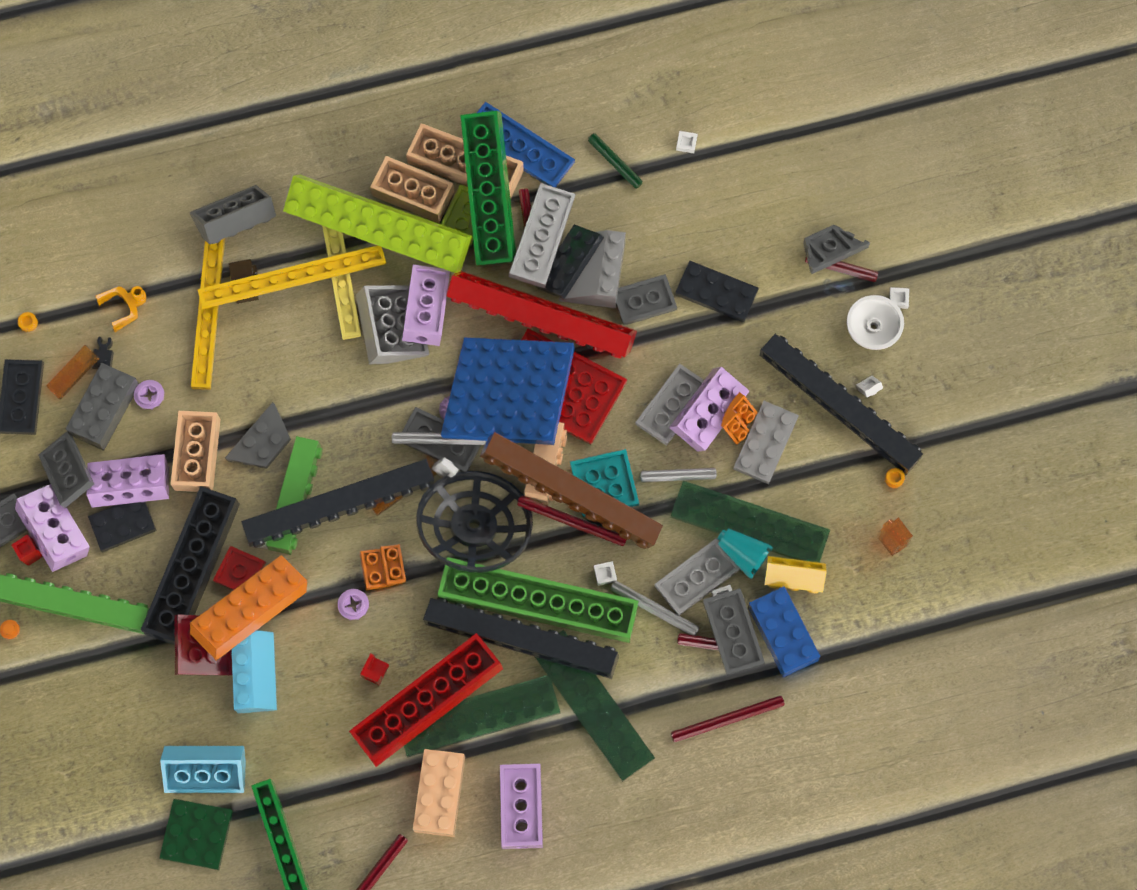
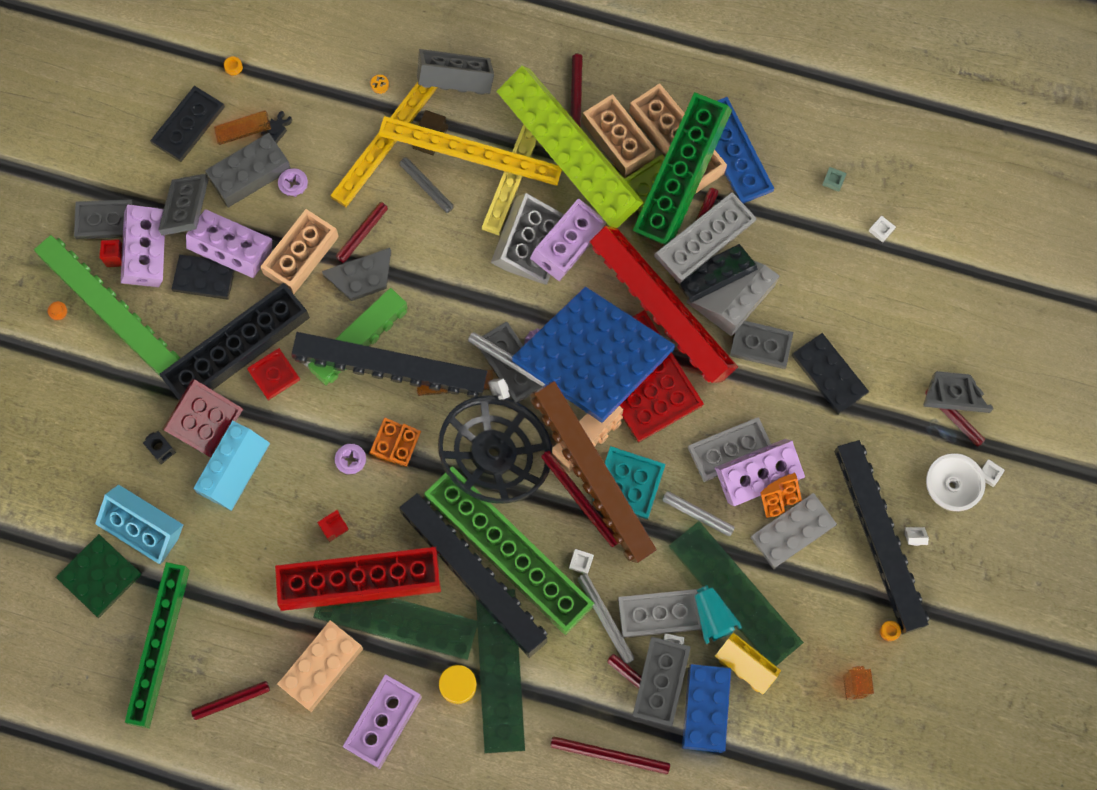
camera: 25 degrees right, 0 degrees up
light orange piece [95,286,147,332] -> none
orange brick [190,555,307,660] -> none
dark green axle [588,133,643,189] -> none
none -> black brick [143,431,176,465]
none -> dark red axle [336,202,388,263]
none -> light orange tile [370,75,389,94]
none -> dark grey axle [399,157,454,213]
none -> yellow head [439,665,477,704]
none -> dark red axle [571,53,583,128]
none -> sand green plate [822,167,847,192]

